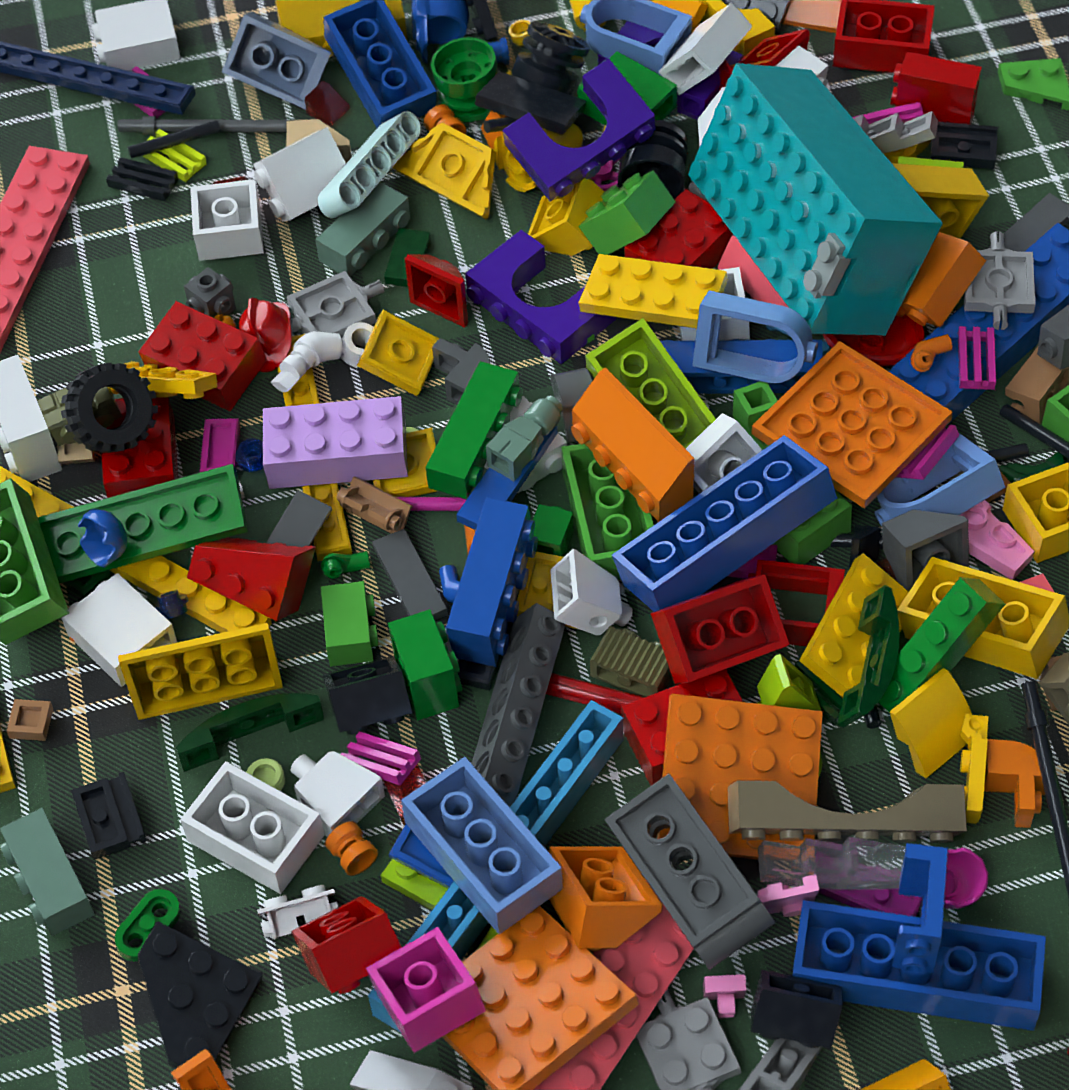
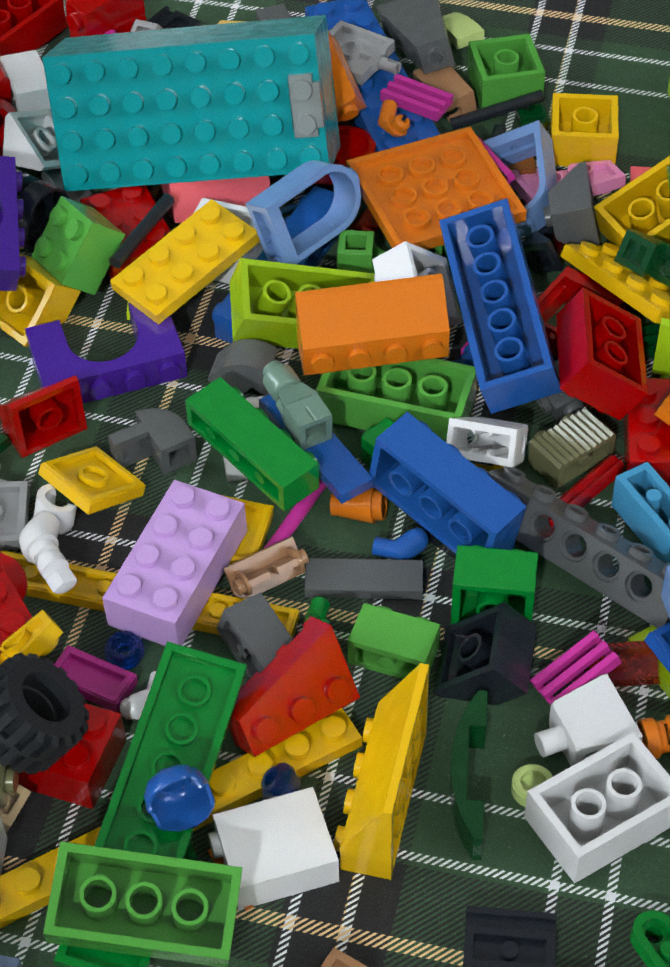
camera: 65 degrees left, 5 degrees down
none -> black bar [109,193,175,268]

